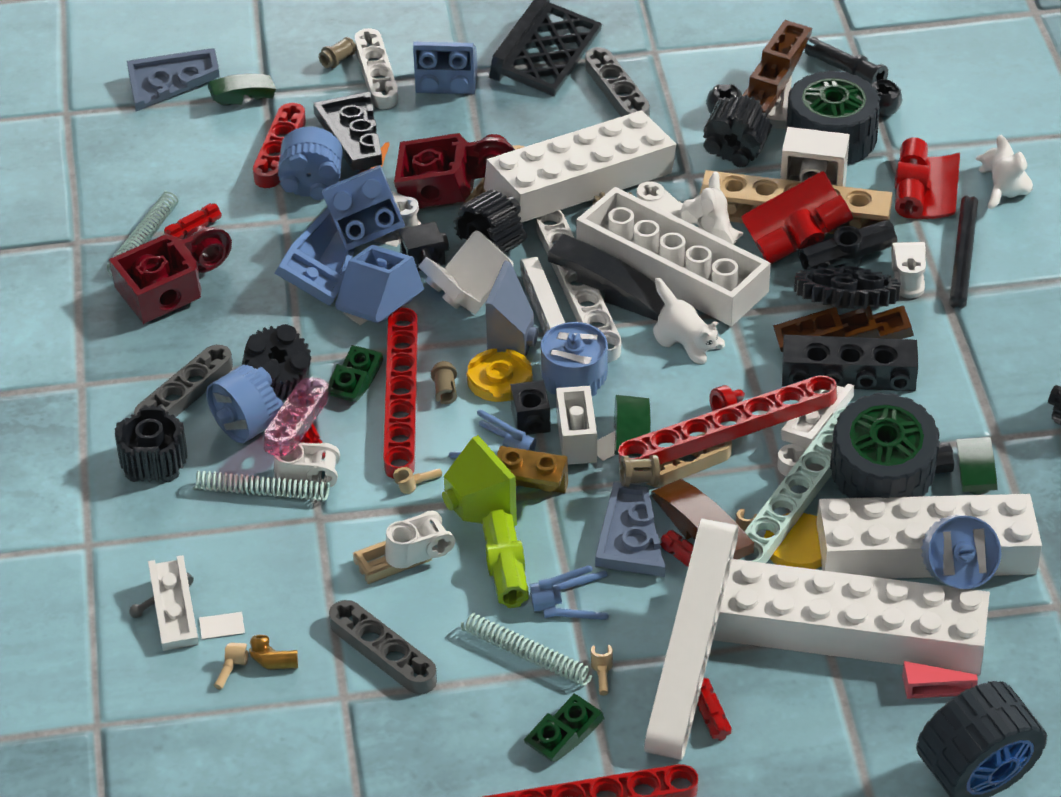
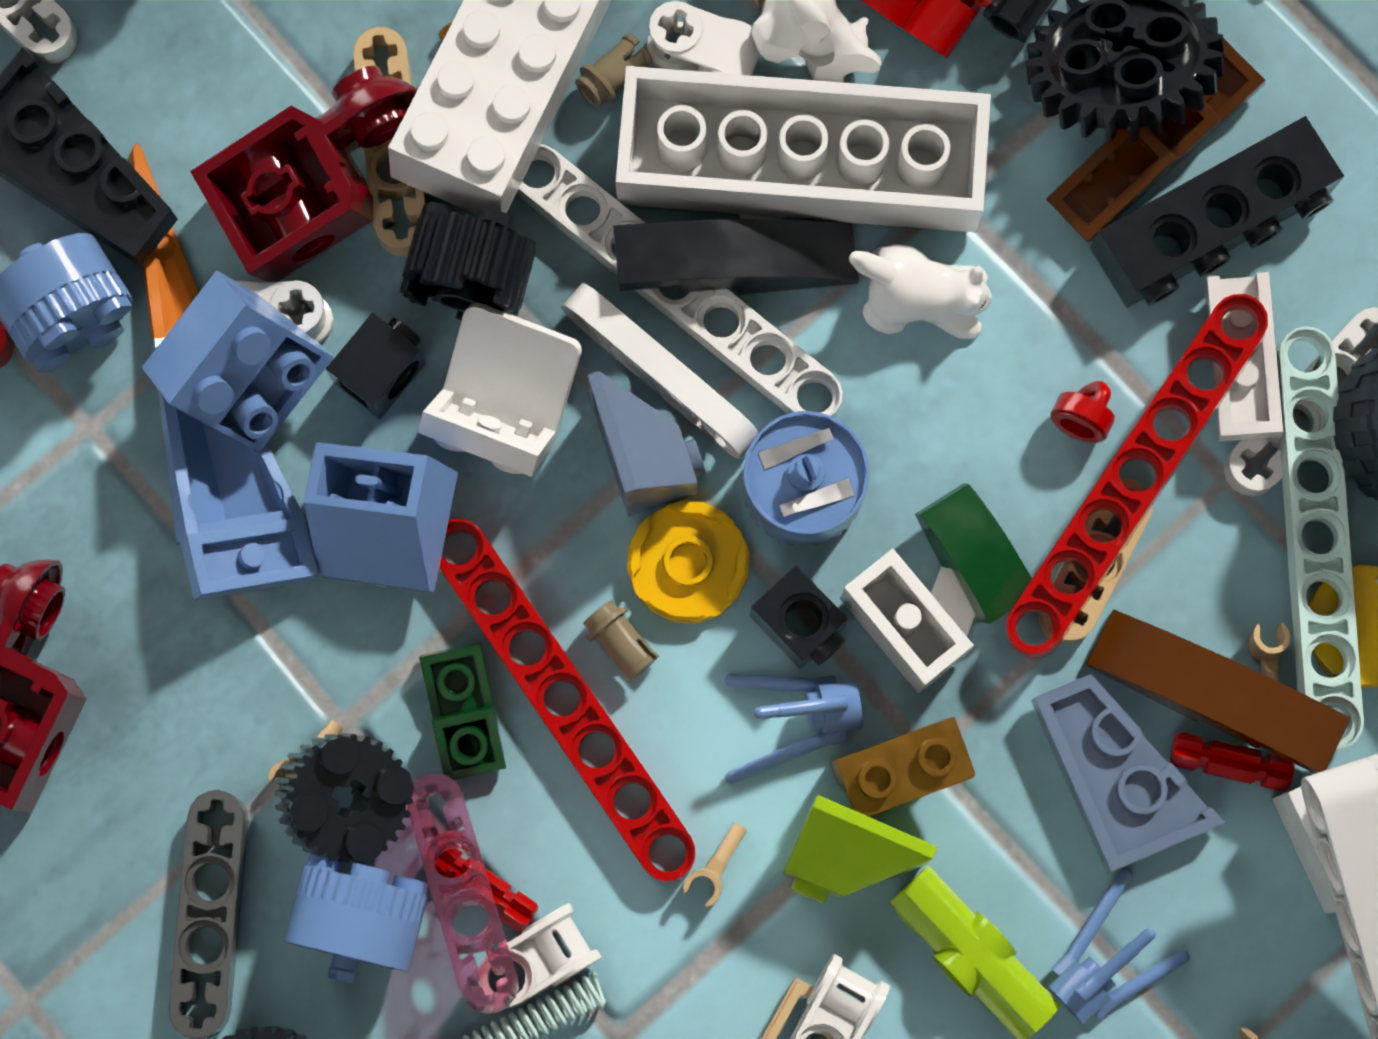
camera: 35 degrees left, 35 degrees up
dark tan bush [619,455,660,487] -> none

